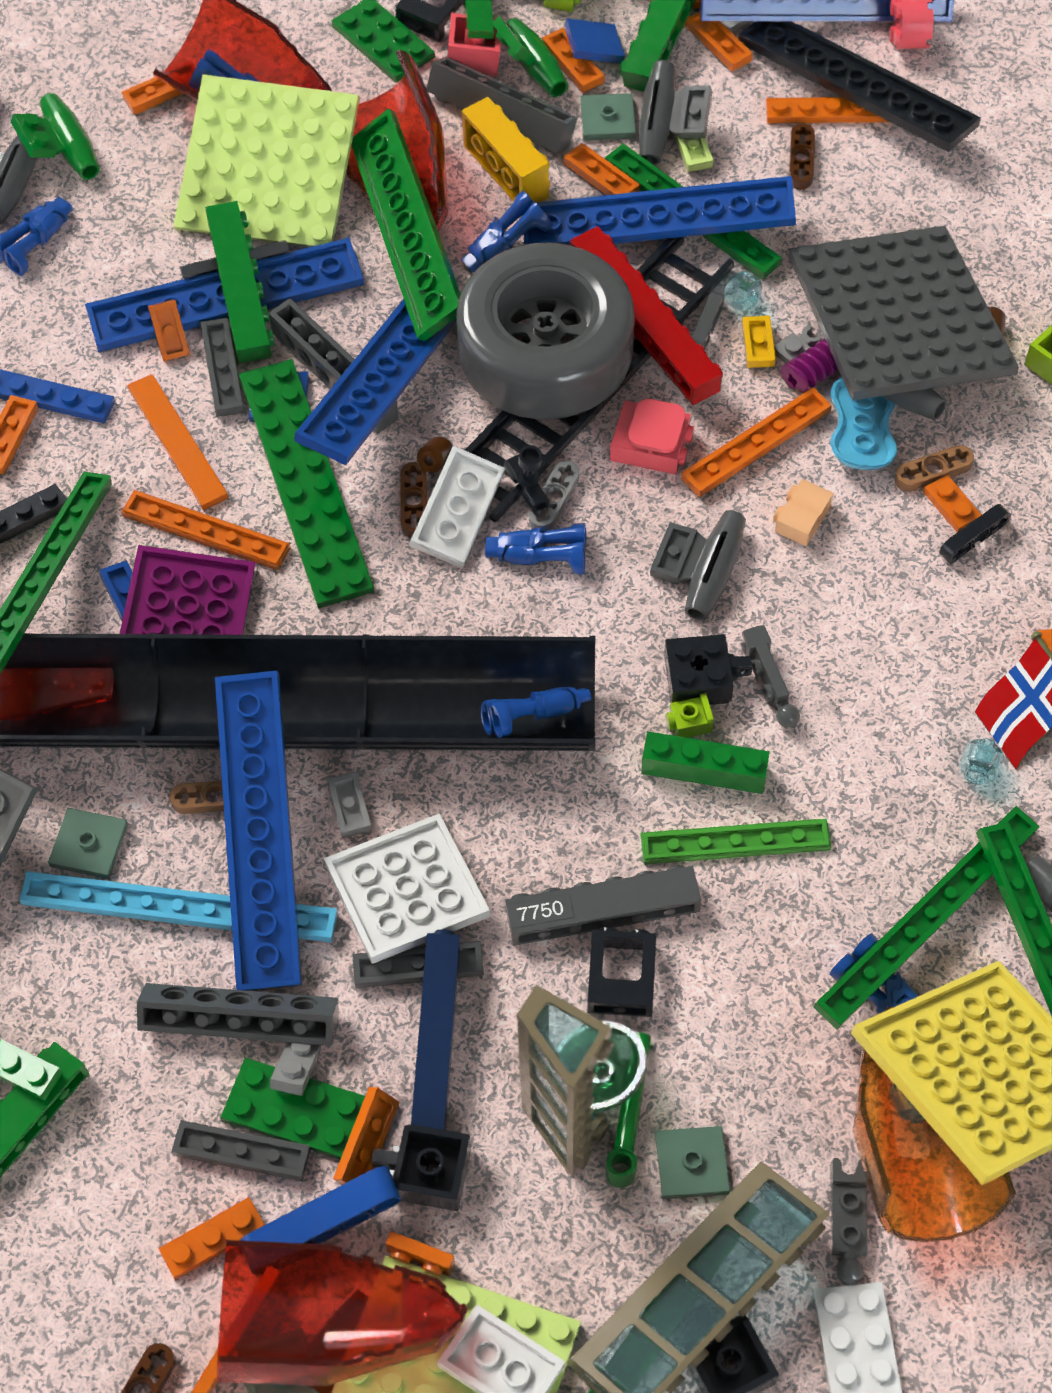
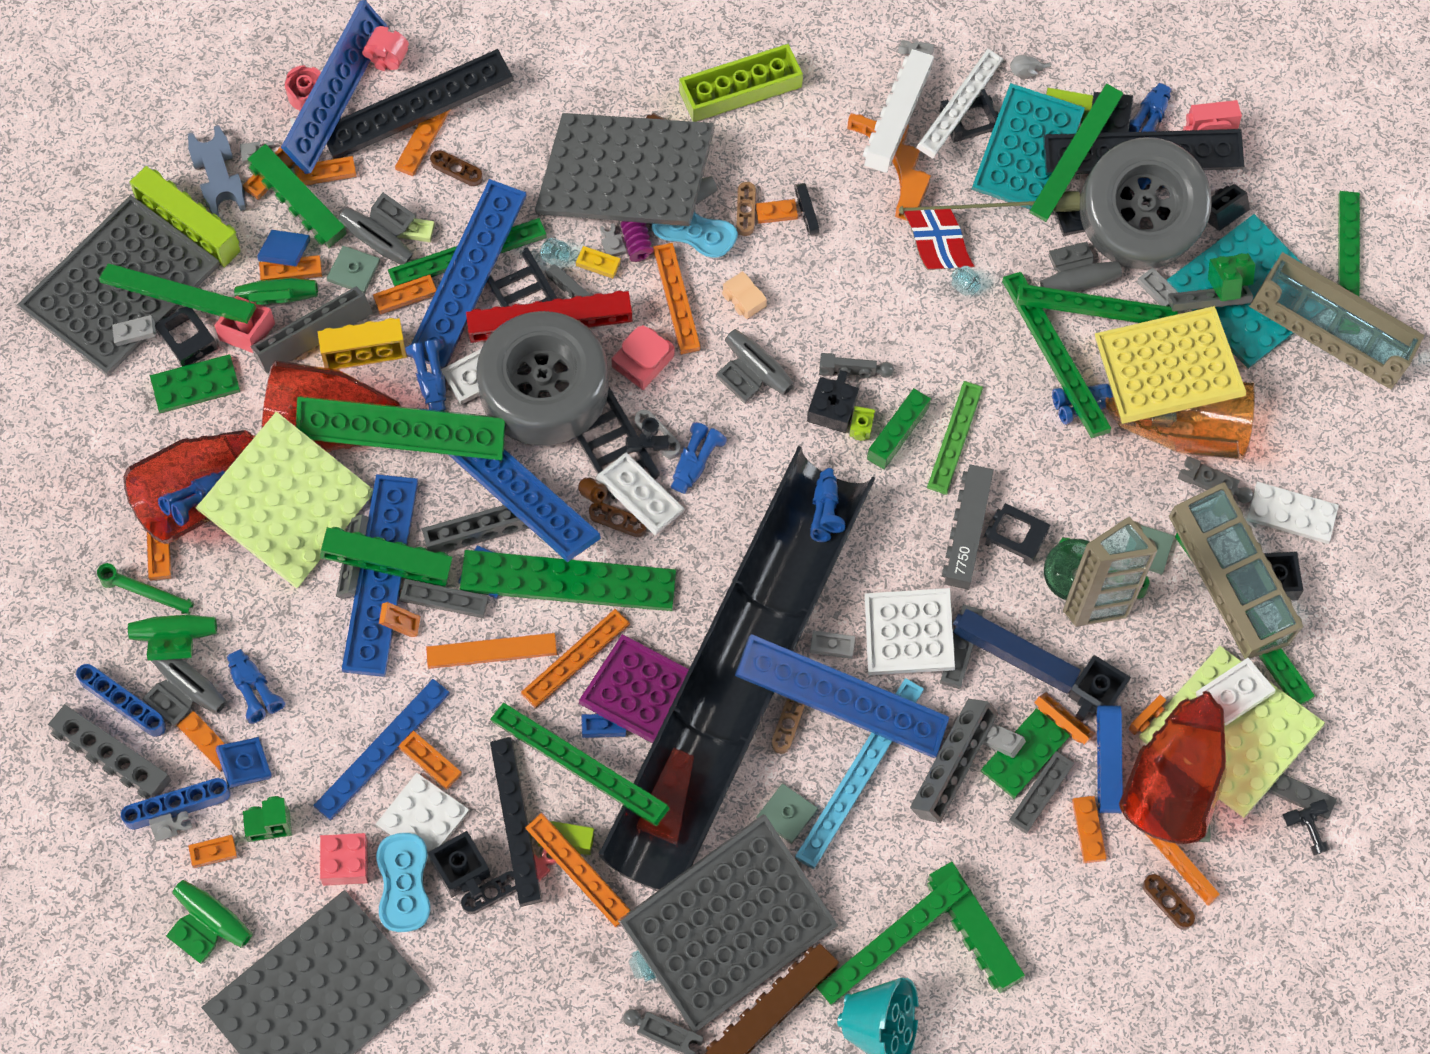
camera: 70 degrees left, 5 degrees up
none -> green piece [97,563,194,614]

